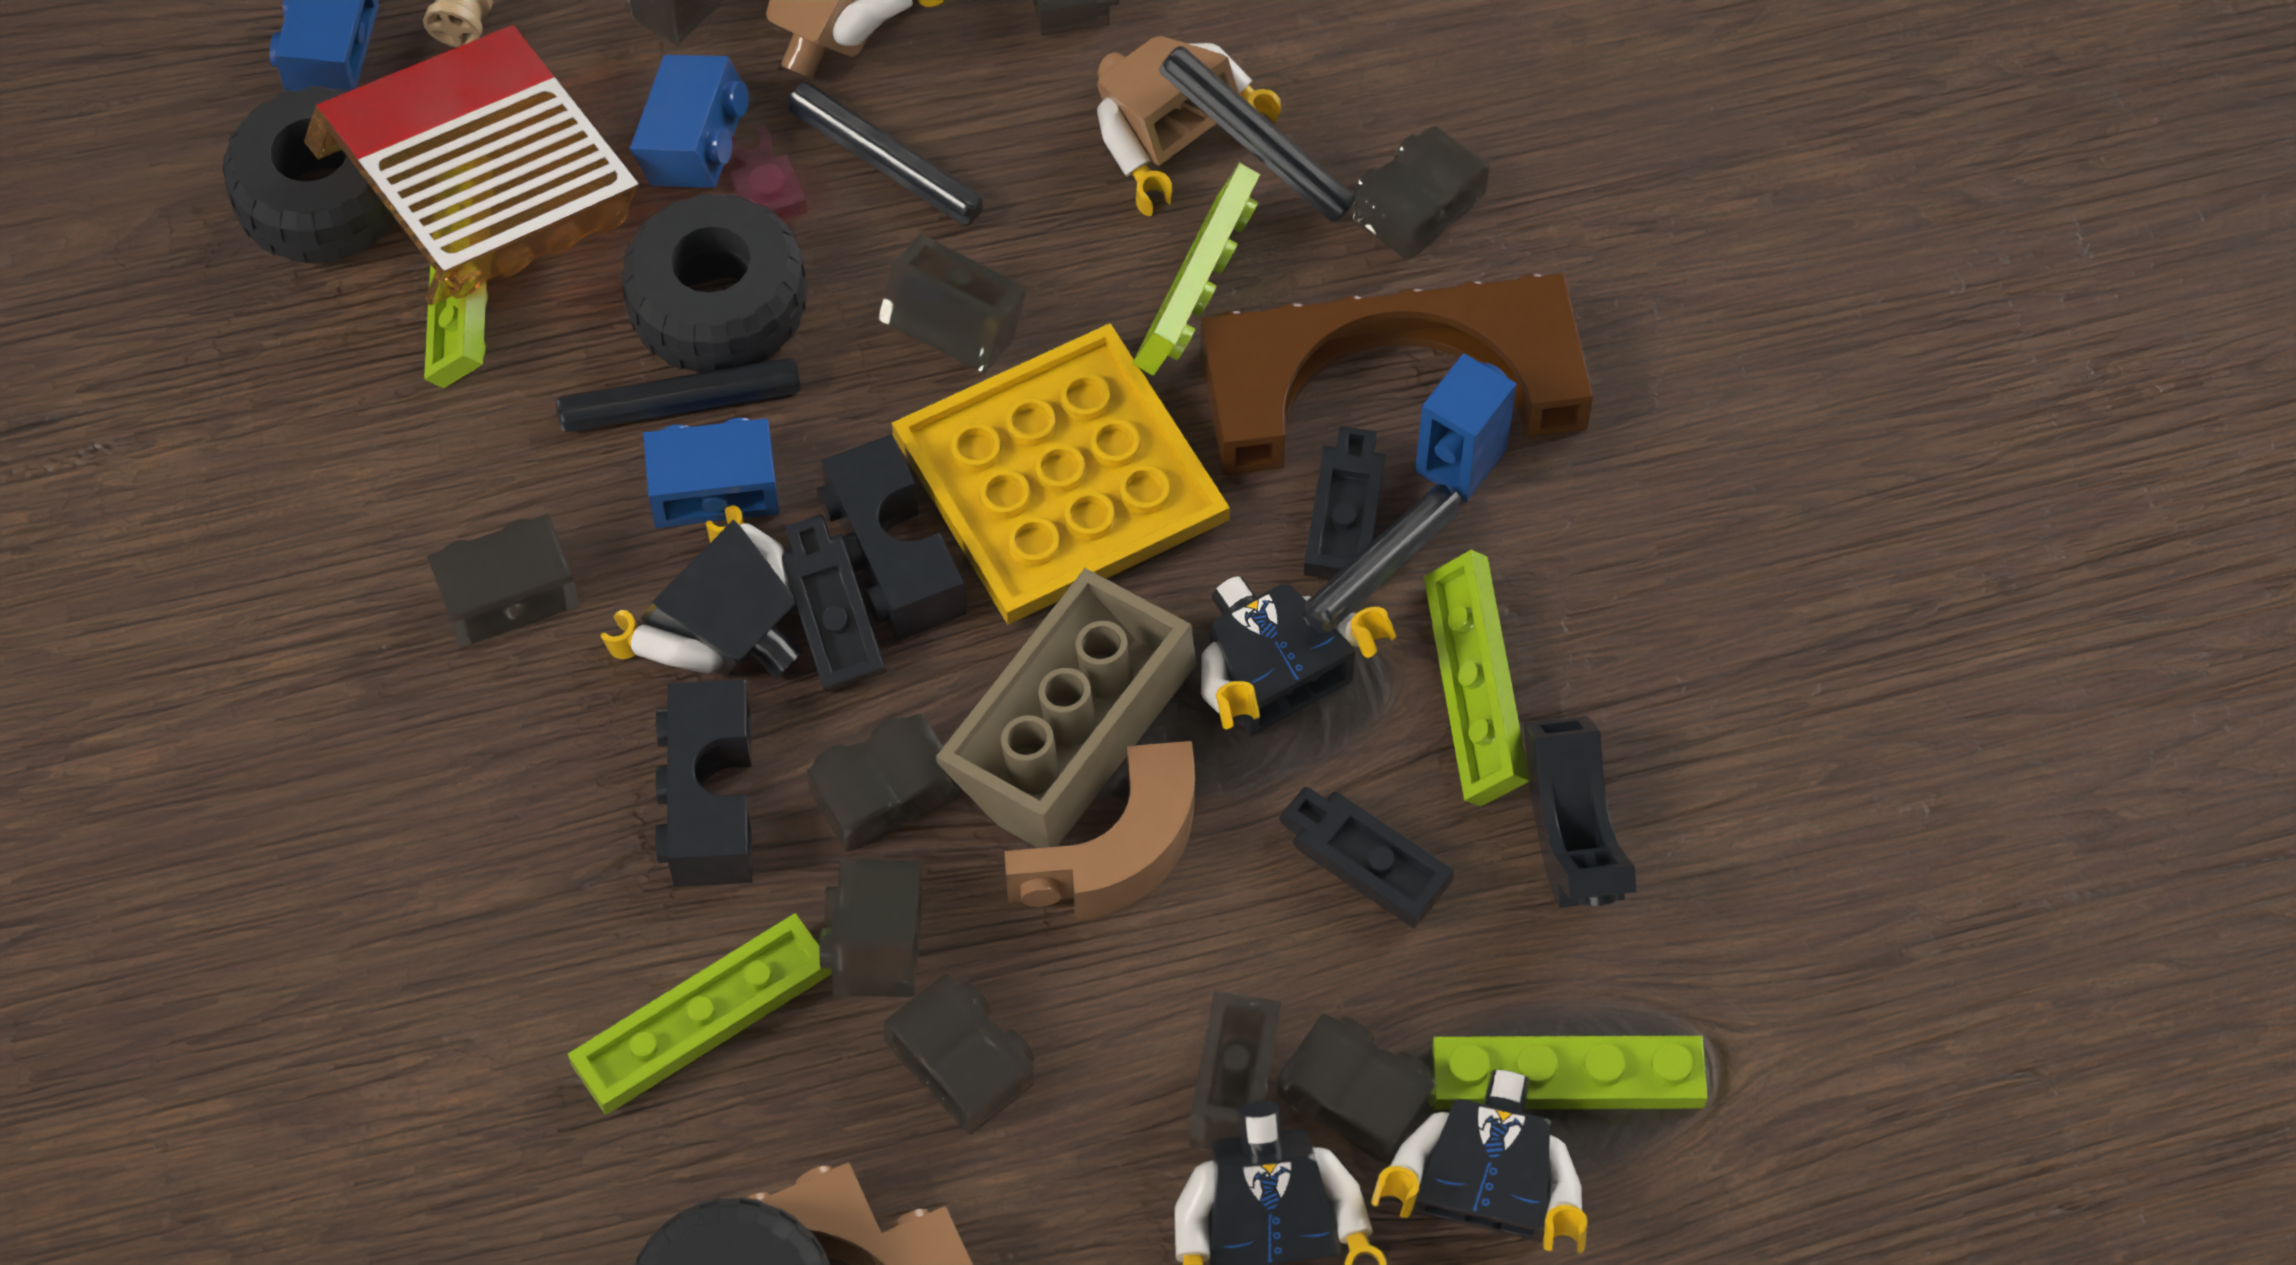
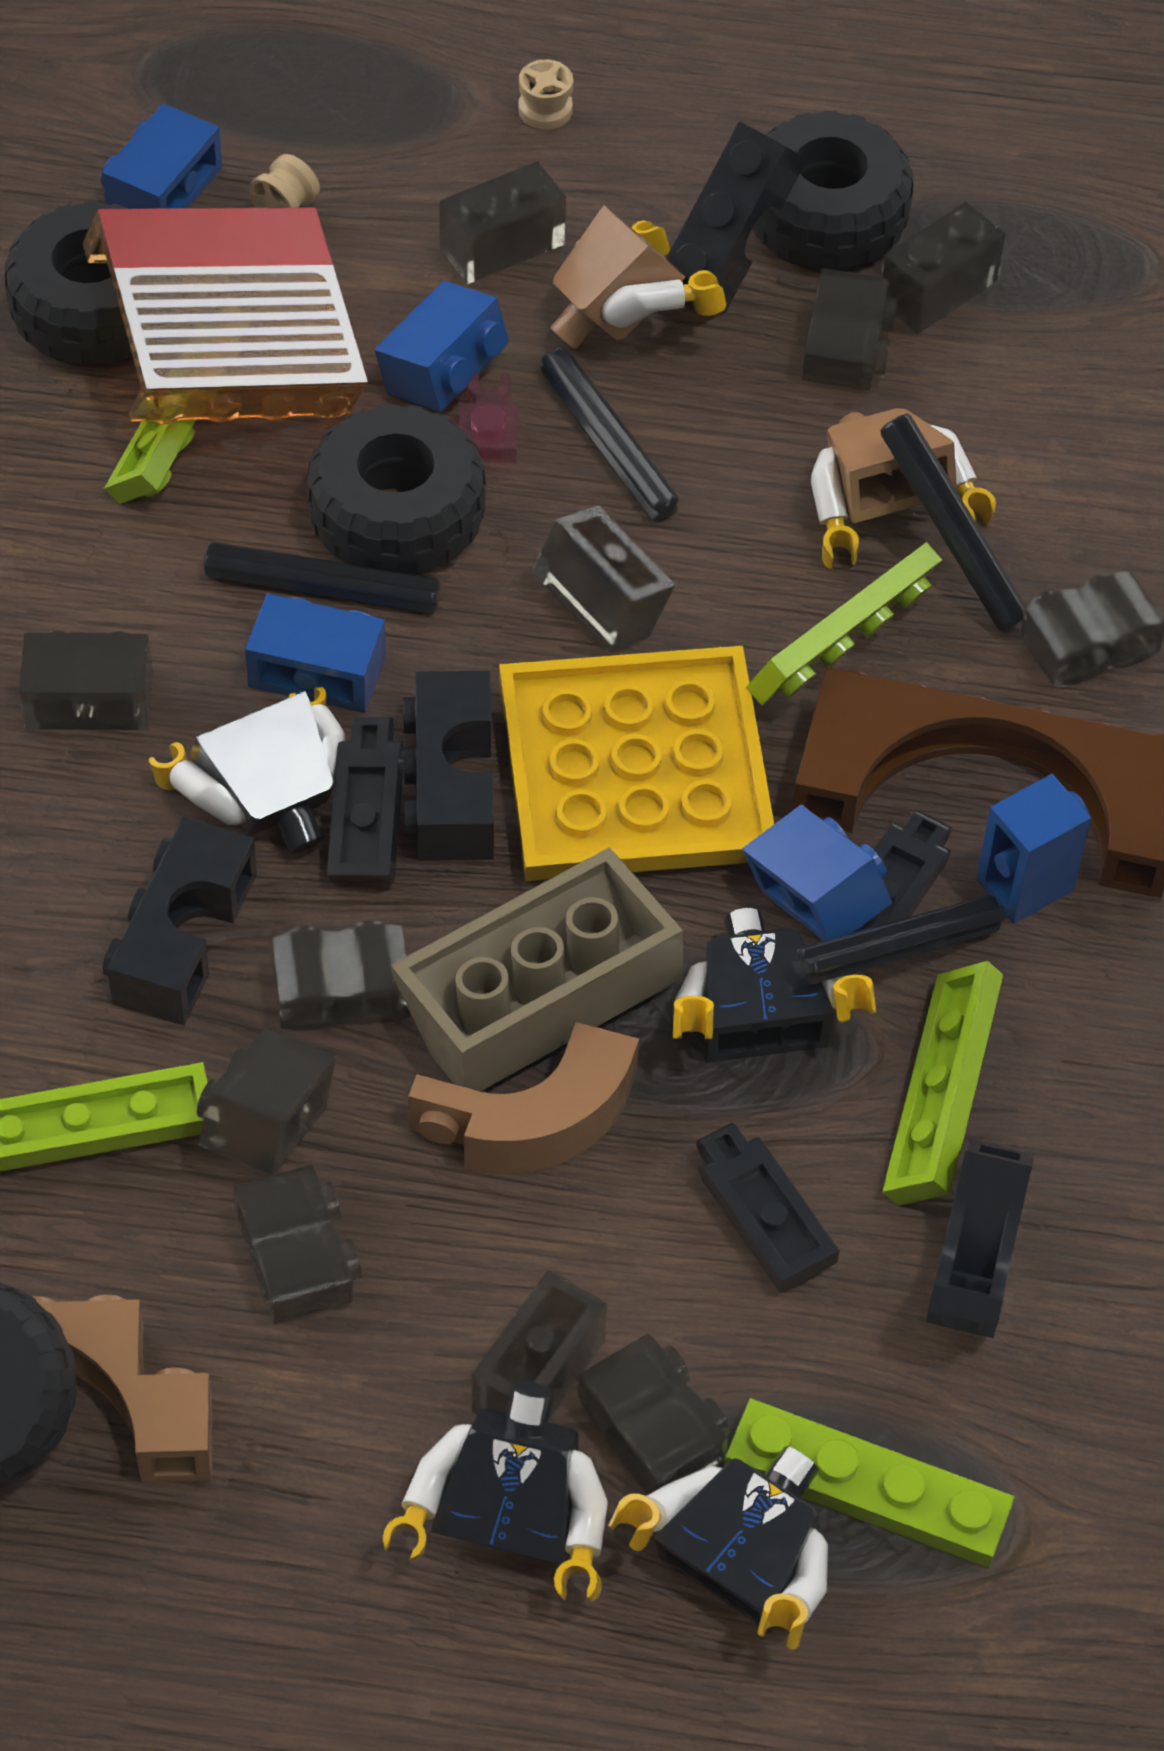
camera: 20 degrees right, 5 degrees down
none -> blue brick [742,805,893,941]

